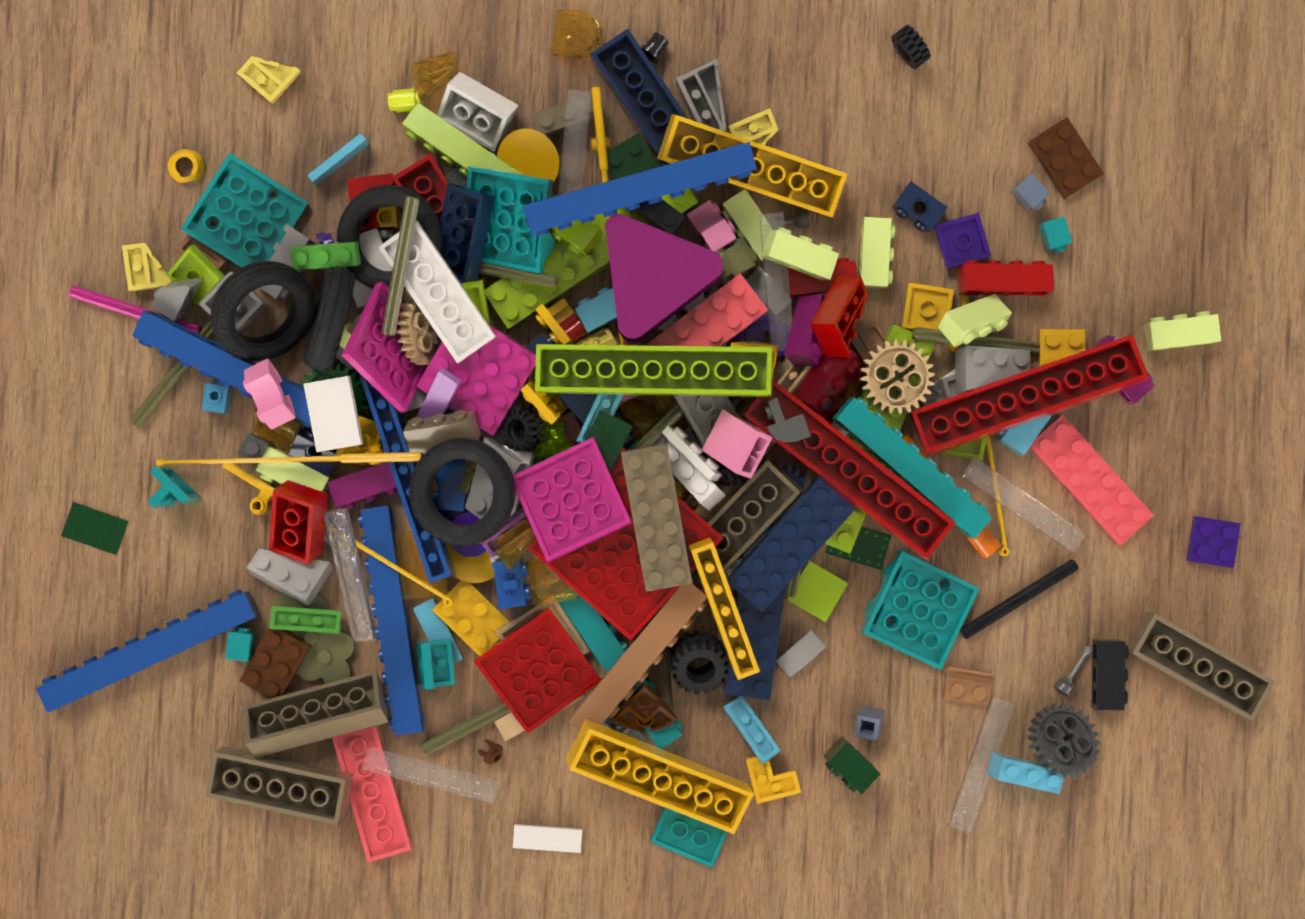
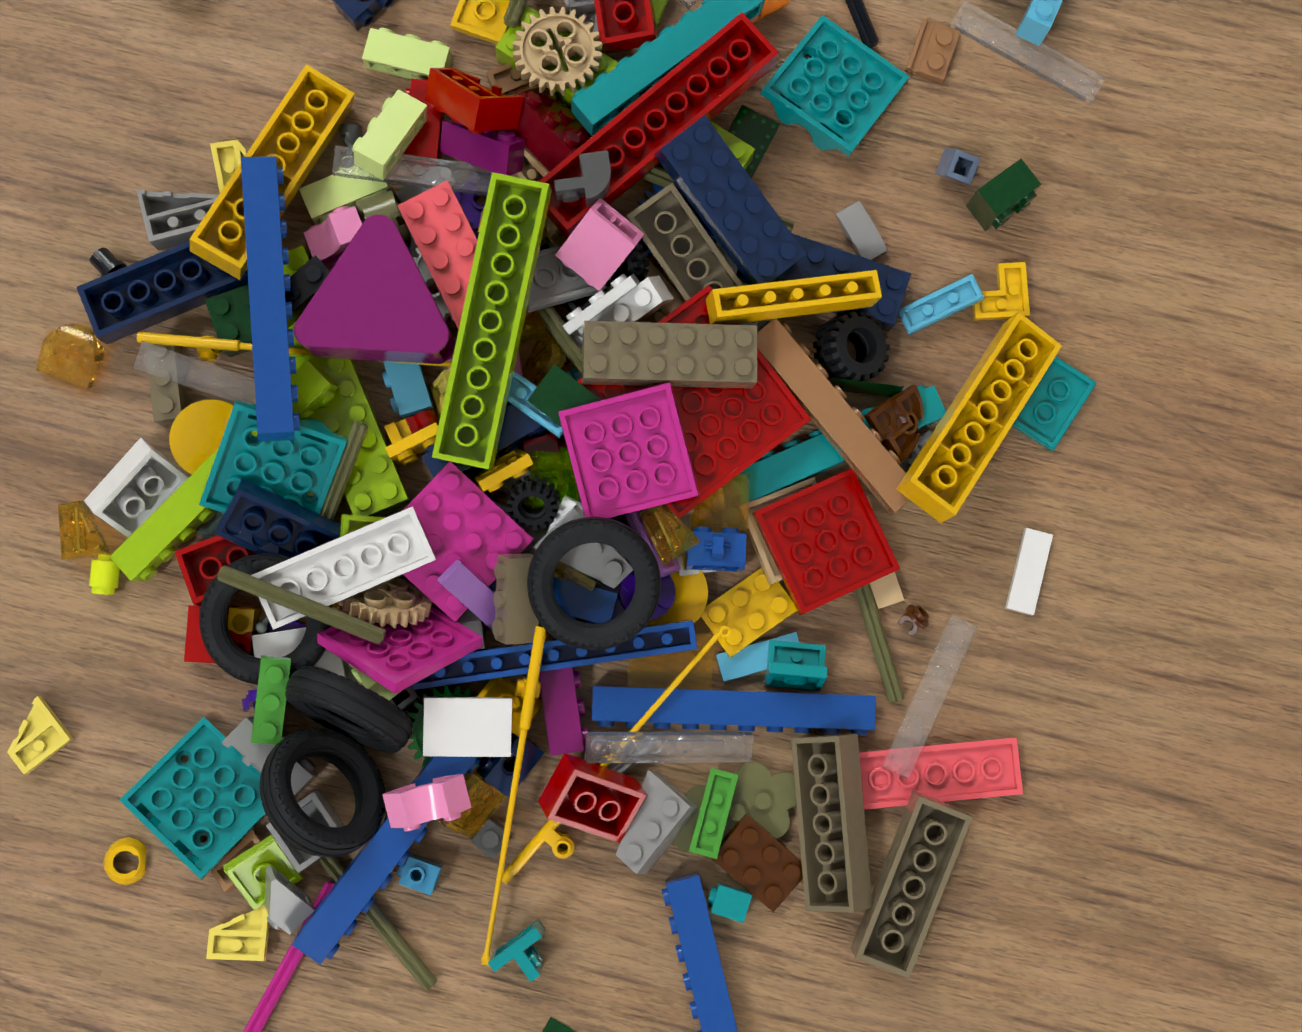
camera: 85 degrees left, 5 degrees down
yellowish green brick [256,446,333,493] -> none
medium azure tile [308,134,369,186] -> none
lime tile [786,561,848,622] -> none

